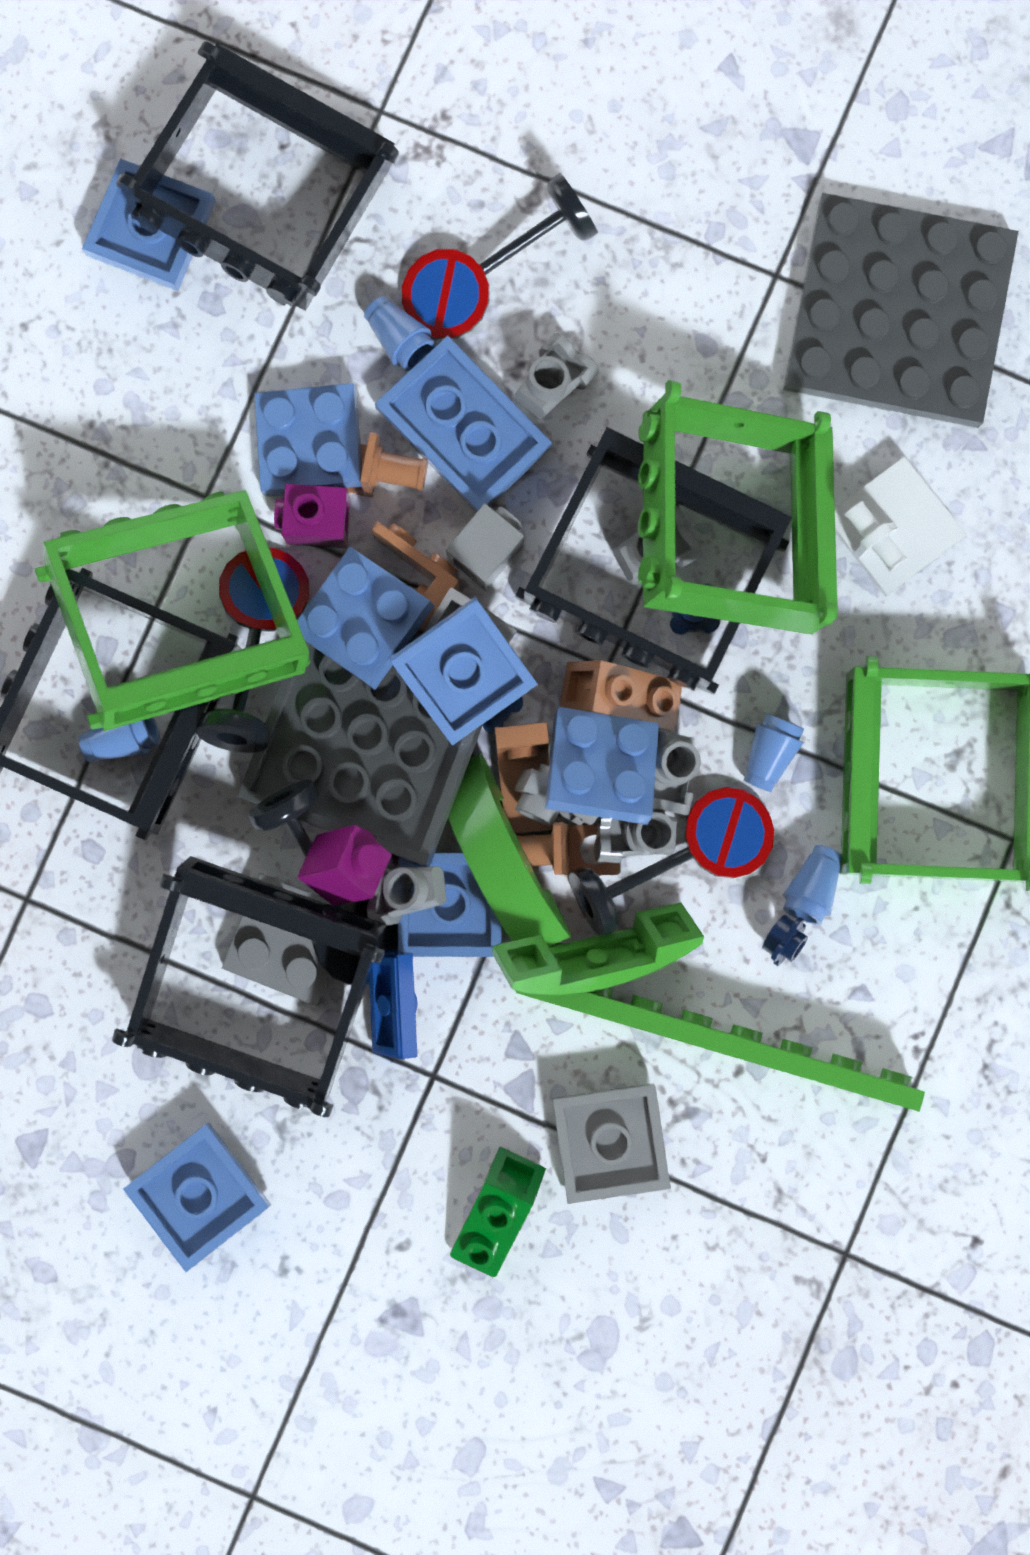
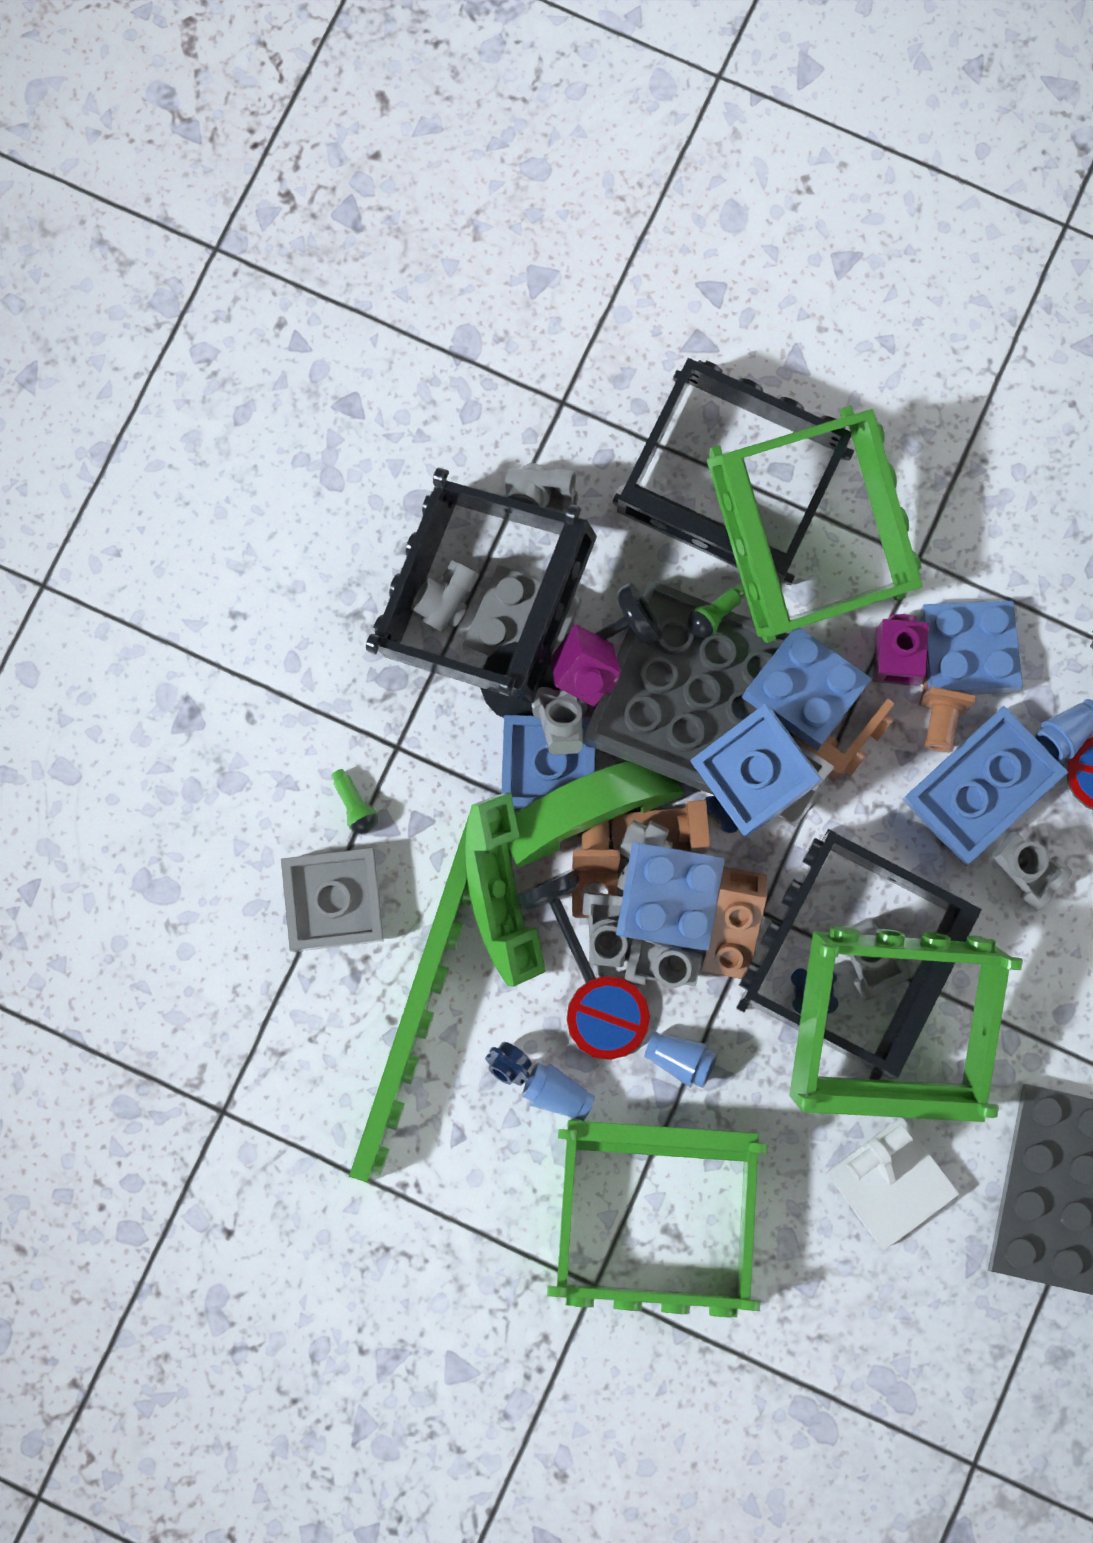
camera: 90 degrees right, 5 degrees down
medium blue cone [78,717,160,763] -> none
medium blue plate [123,1122,272,1273] -> none
piece [196,547,309,753] -> none
blue plate [369,949,418,1060] -> none
light grey brick [446,503,524,591] -> none
green bracket [450,1146,546,1277] -> none
none -> bright green piece [331,769,378,835]
none -> light grey plate [411,560,479,633]
none -> light grey plate [505,463,578,514]
none -> bright green piece [688,585,746,638]

